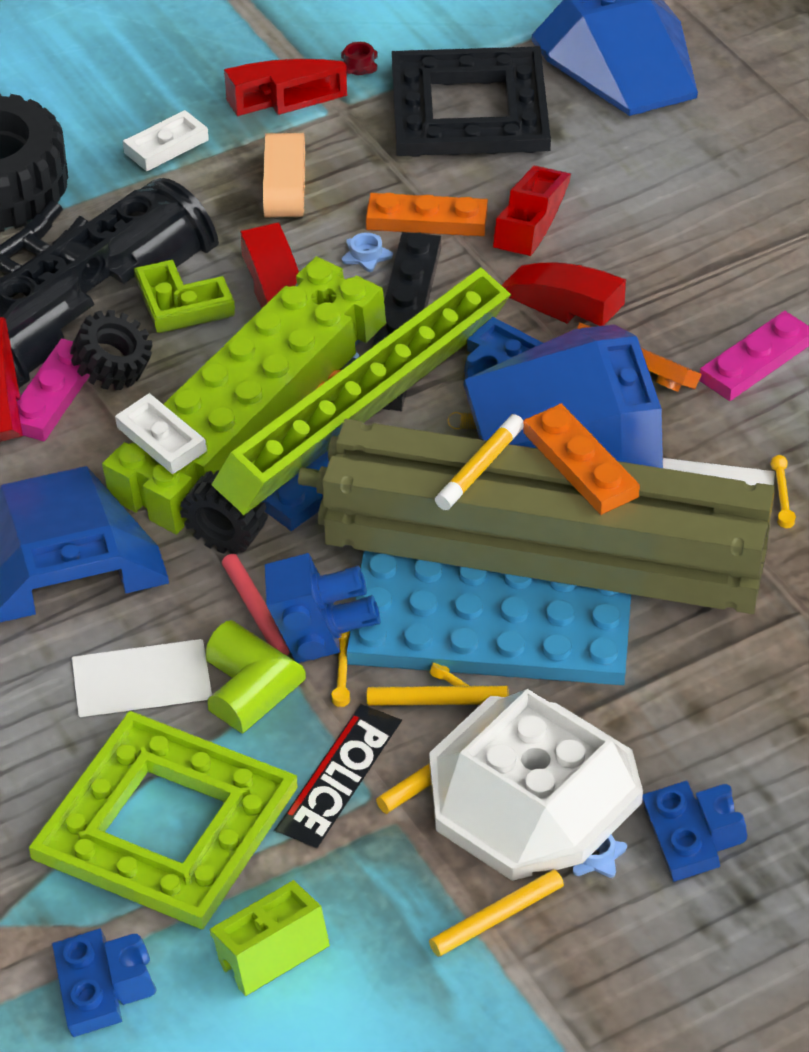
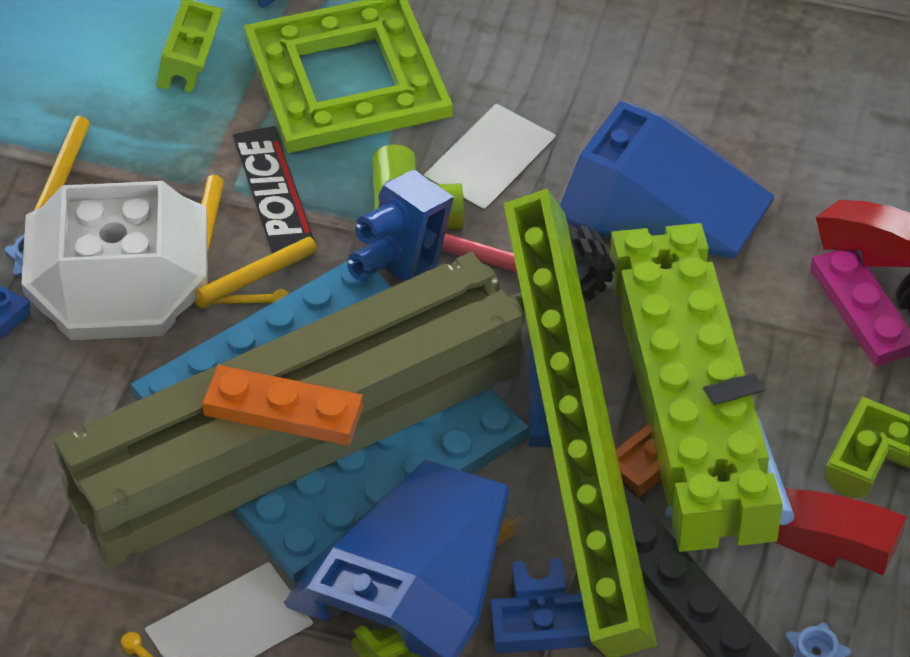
camera: 135 degrees right, 5 degrees up
black tyre [70,310,153,390] -> none
white plate [115,393,207,475] -> none
yellow hinge [331,631,350,707] -> none
yellow bar [435,414,524,510] -> none
none -> black piece [702,373,766,405]

